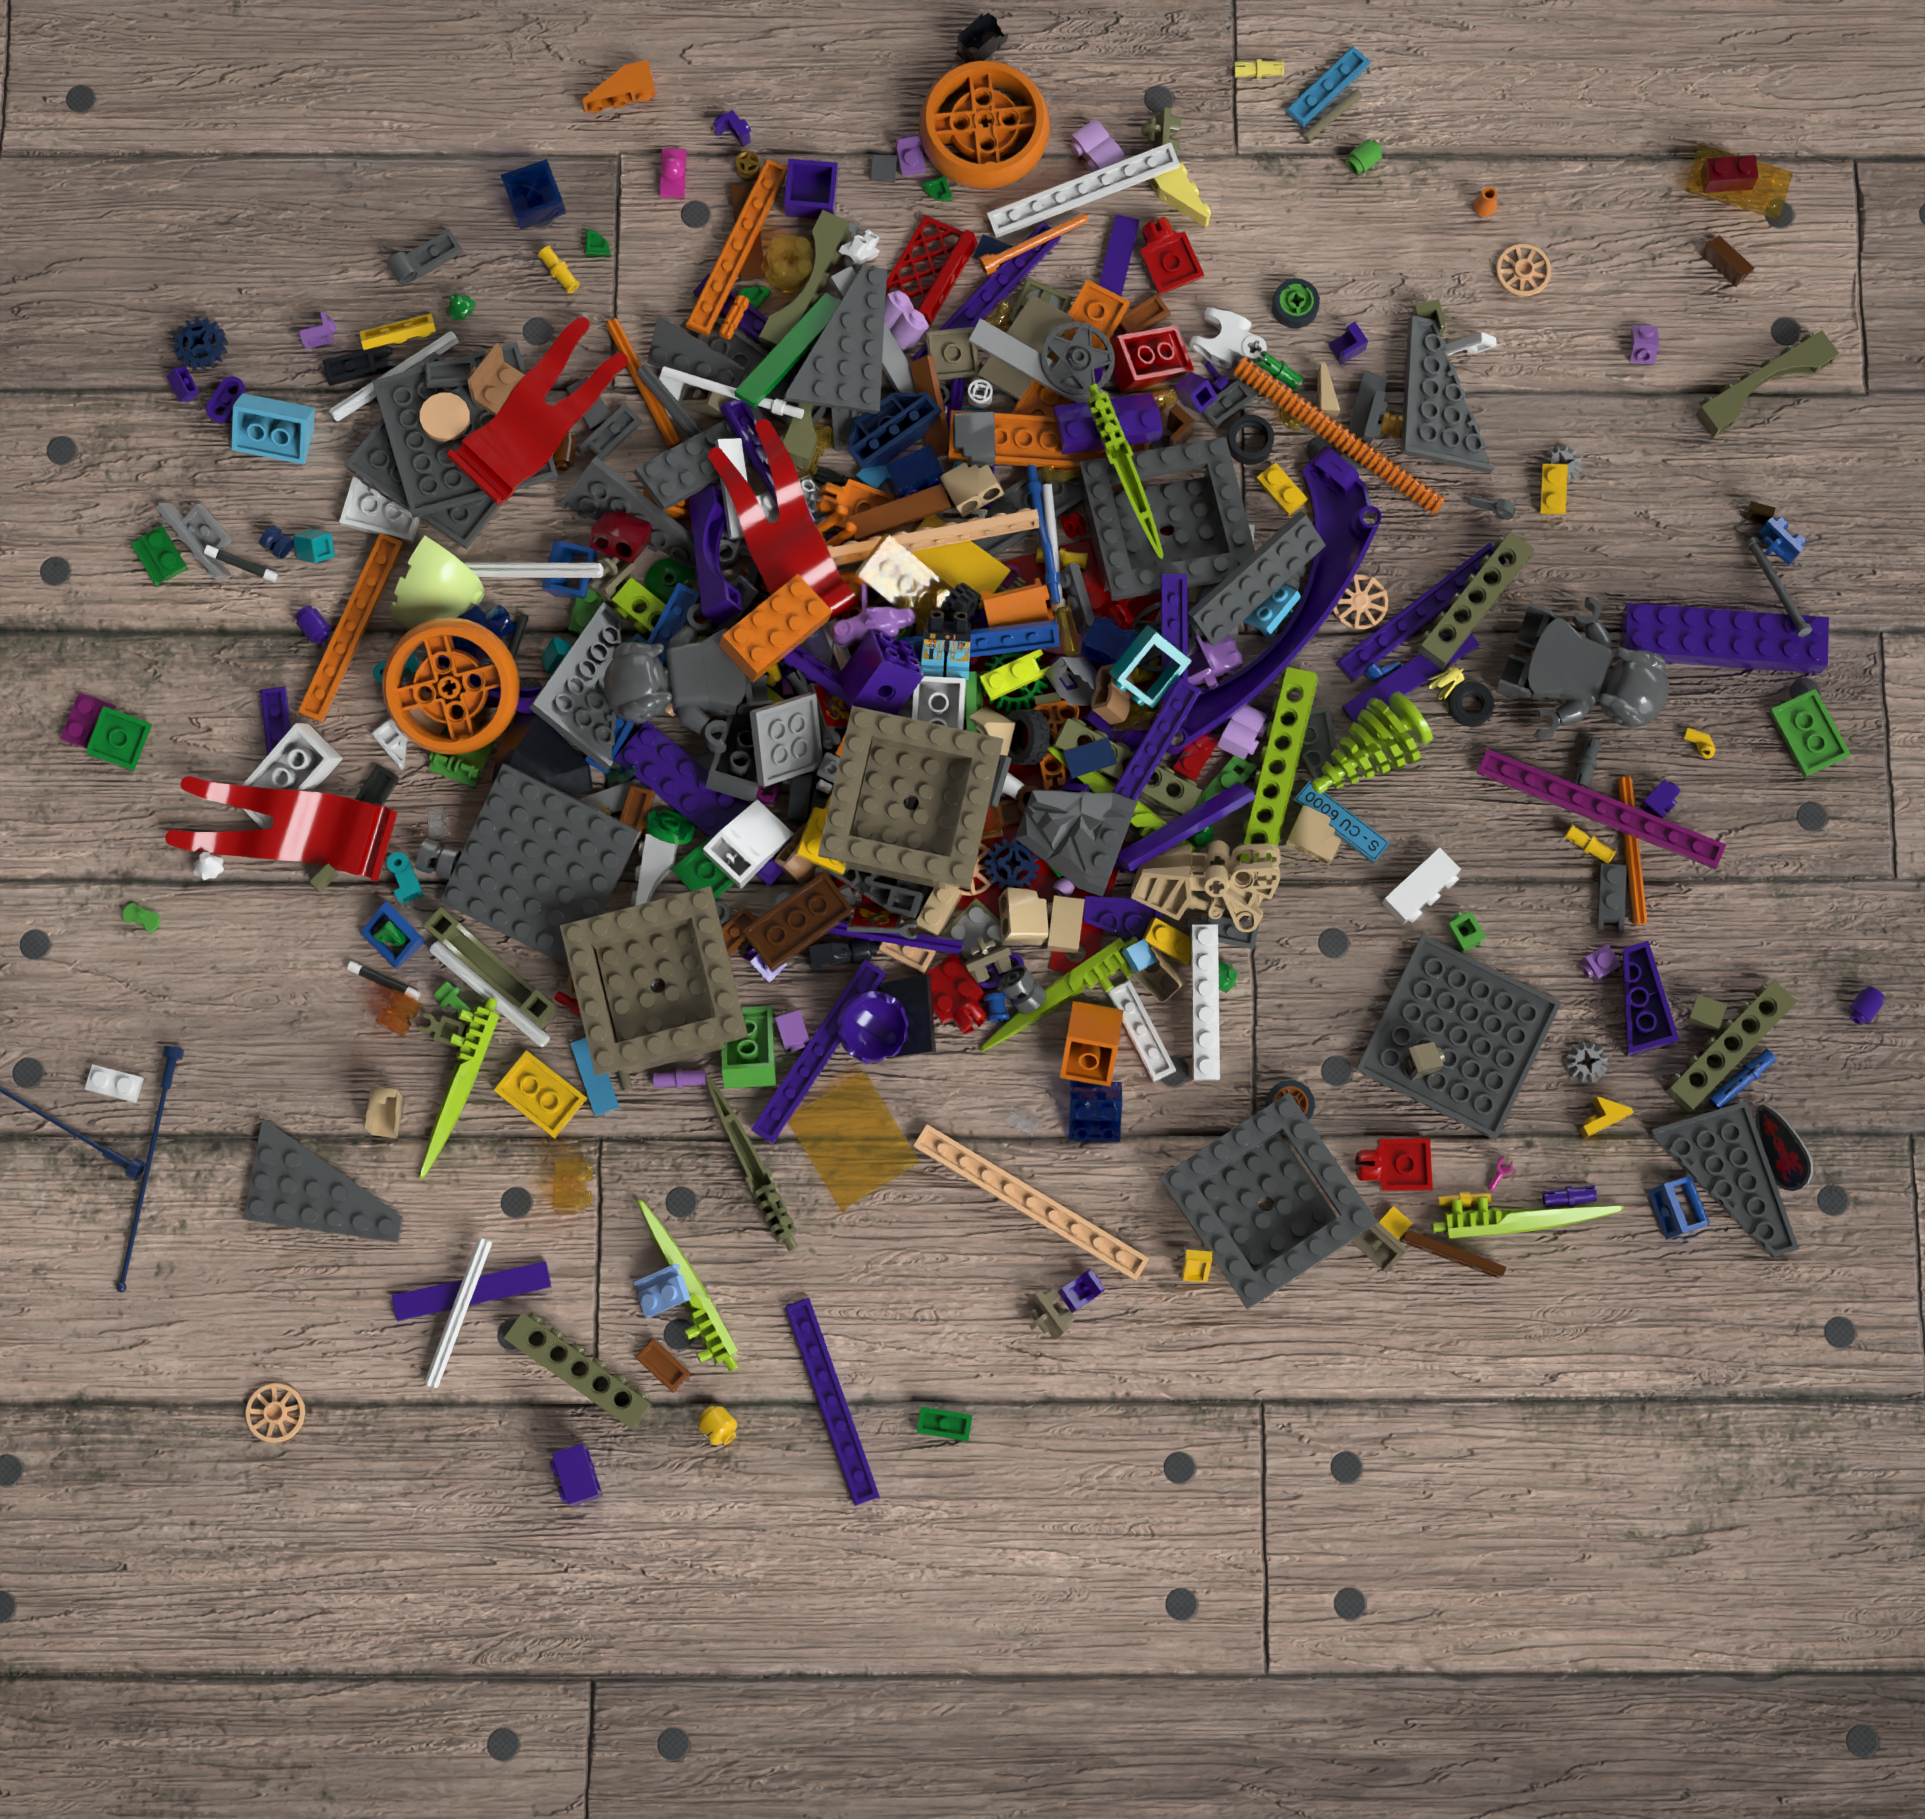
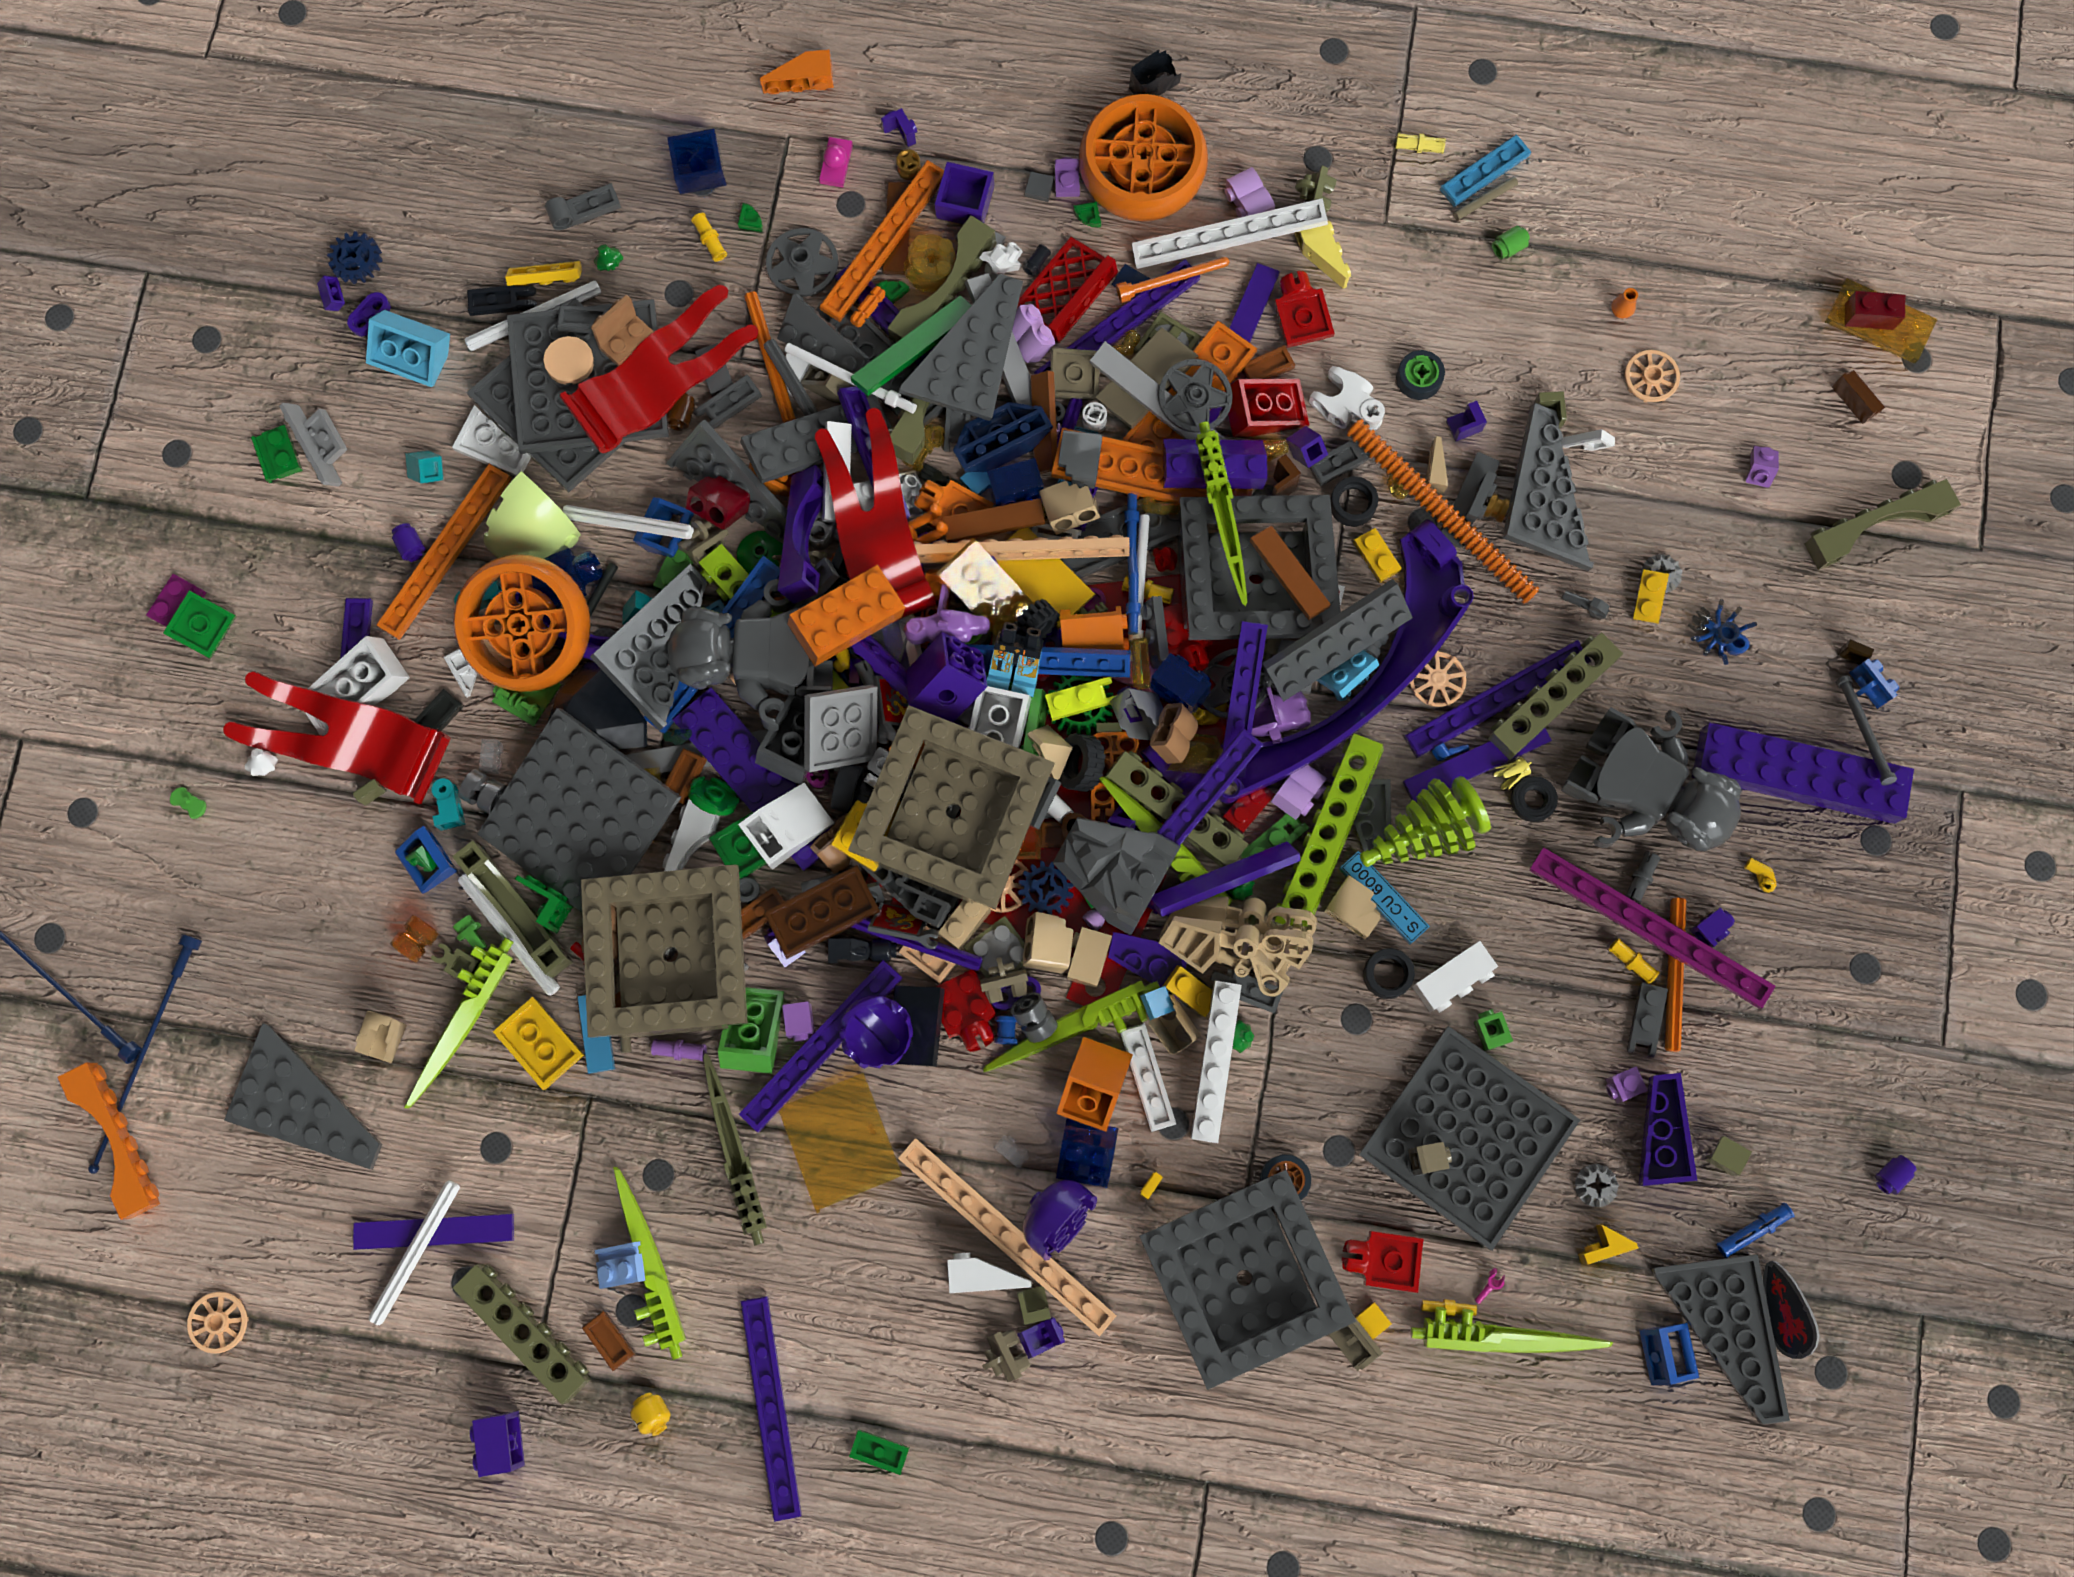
camera: 15 degrees right, 0 degrees up
white plate [85,1064,144,1103] -> none
pearl dark grey bar [204,545,279,582] -> none
dark blue wheel [259,525,294,560] -> none
medium lavender bracket [299,311,337,349] -> none
pearl dark grey bar [347,961,421,1001] -> none
clear yellow brick [553,1157,593,1213] -> none
dark blue sticker [1063,737,1117,778] -> none
teal window [1109,625,1192,708] -> none
yellow tile [1181,1250,1212,1283] -> none
dark purple hand [1205,361,1228,394] -> none
green pin [1256,351,1303,390] -> none
reddish brown tile [1402,1230,1507,1279] -> none
dark purple pin [1542,1185,1597,1208] -> none
olive brick [1666,980,1798,1113] -> none
bright green plate [1769,689,1851,778] -> none
none -> orange arch [57,1062,160,1220]
none -> green bracket [515,875,573,934]
none -> dark grey wheel [766,228,839,297]
none -> white slope [947,1252,1032,1293]
none -> olive panel [1017,1286,1051,1325]
none -> black pin [1023,244,1051,277]
none -> dark purple cylinder [1023,1180,1097,1260]
none -> yellow tile [1139,1172,1163,1200]
none -> dark orange tile [1250,525,1331,620]
none -> black tyre [1363,948,1415,999]
none -> animal [1688,599,1758,665]

